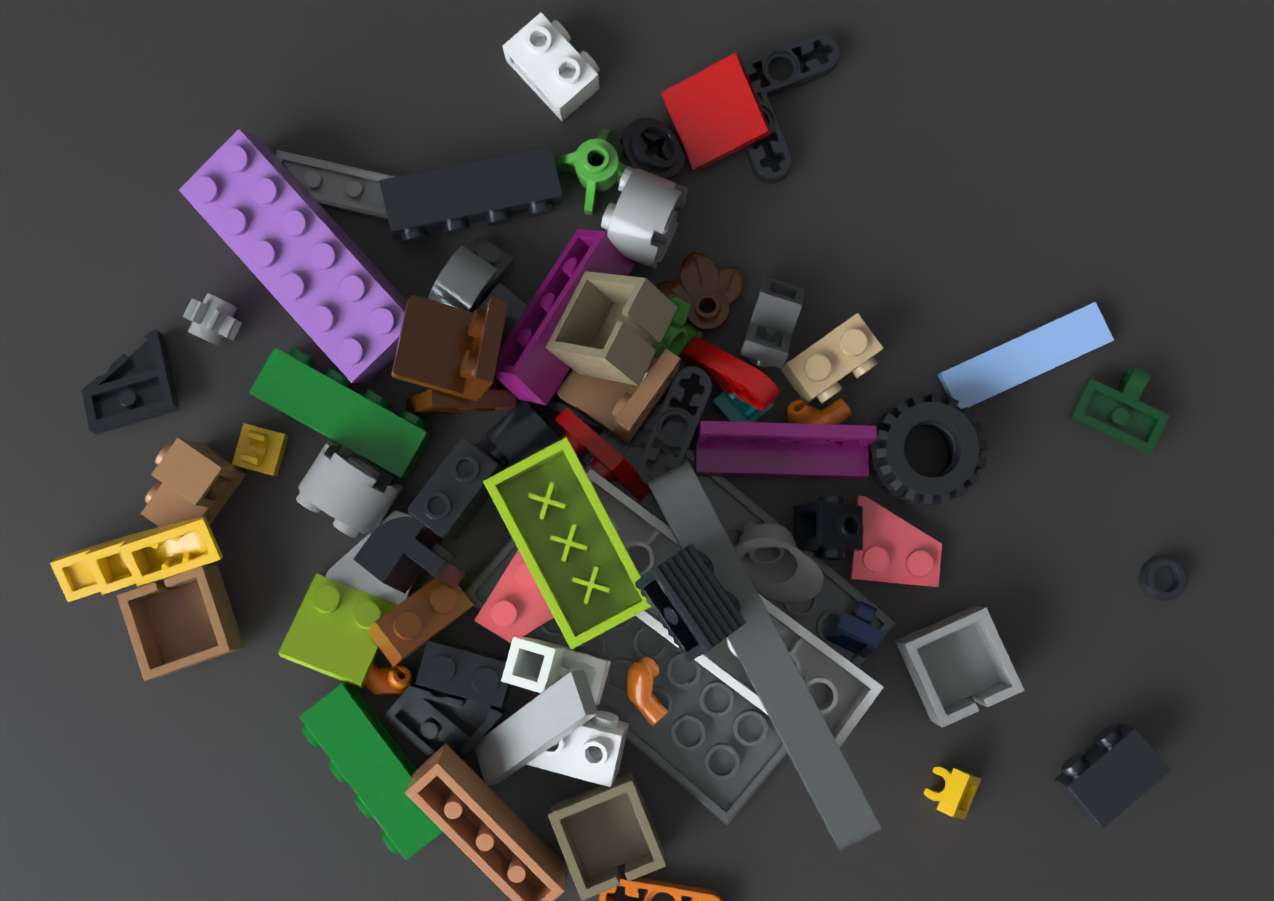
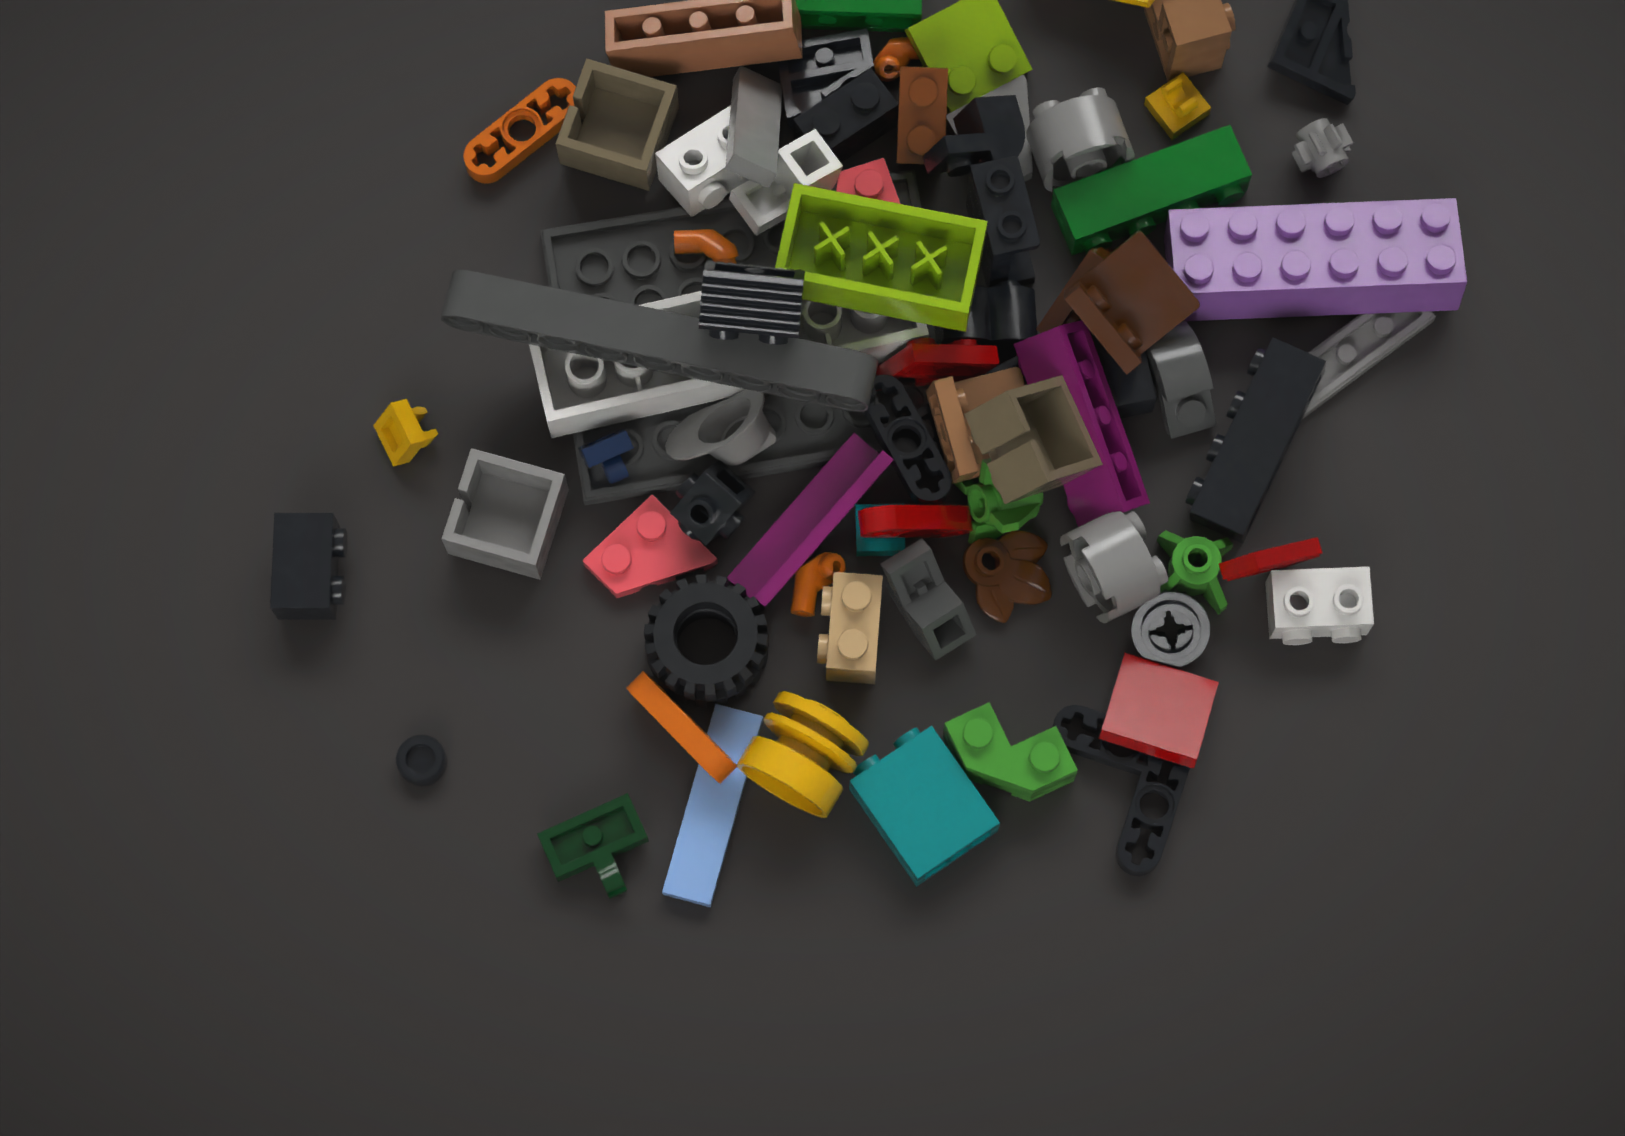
camera: 130 degrees right, 10 degrees down
none -> orange beam [626,671,738,784]
none -> yellow wheel [737,691,869,818]
none -> teal brick [849,725,1000,887]
none -> bright green brick [943,702,1078,802]
none -> red tile [1219,537,1322,582]

